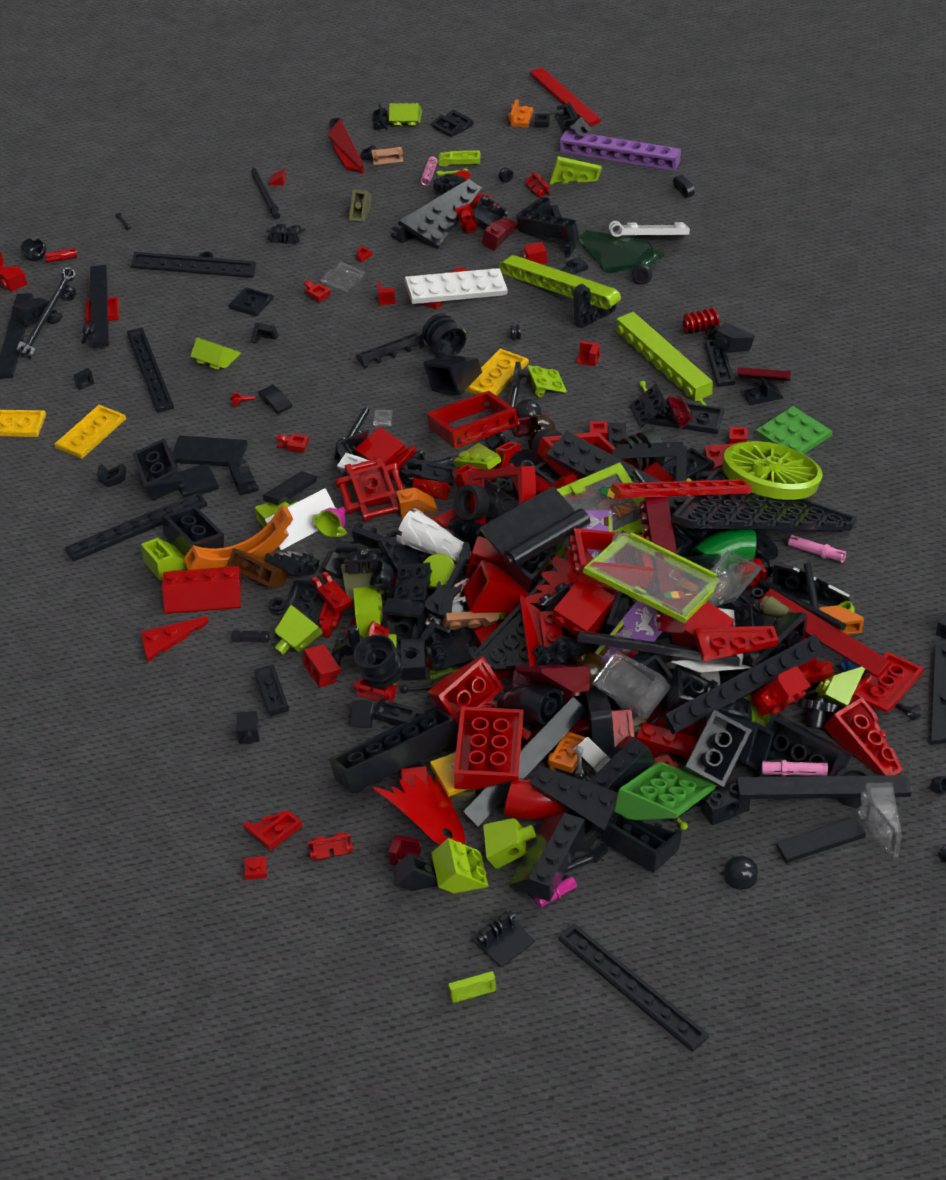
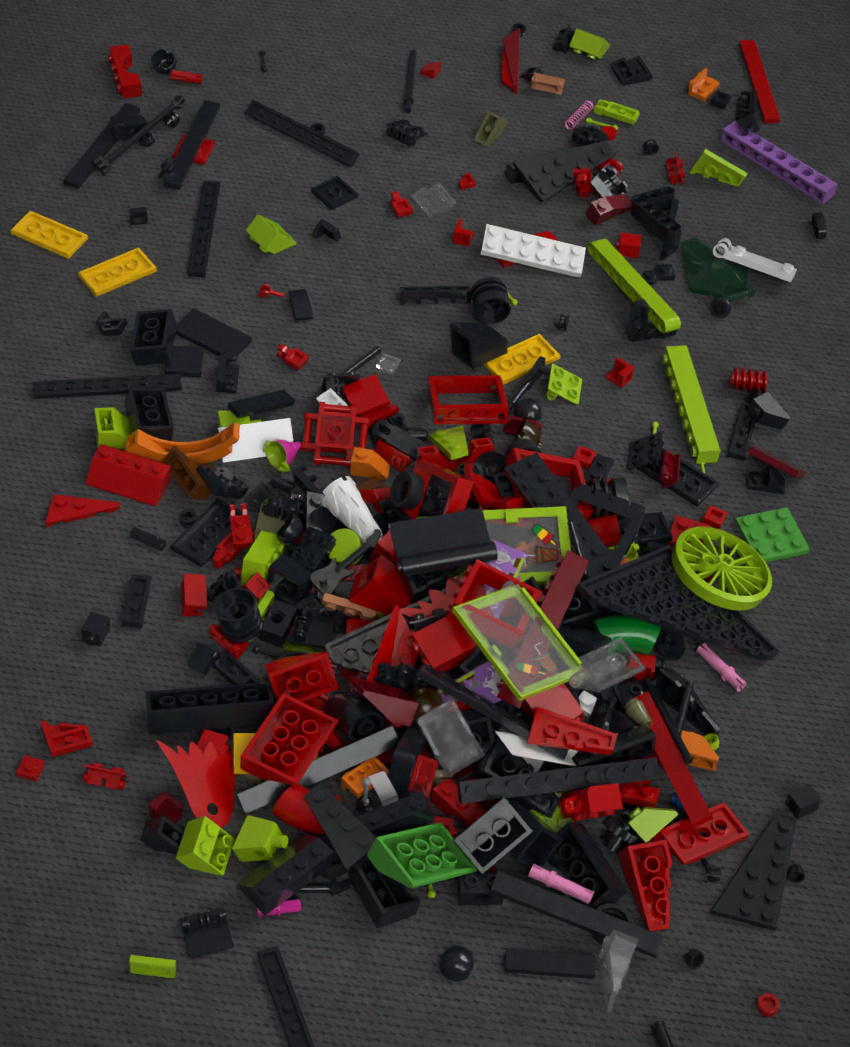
camera: 15 degrees right, 5 degrees up
lime torso [274,605,322,655] -> none
red tile [610,479,752,498] -> none

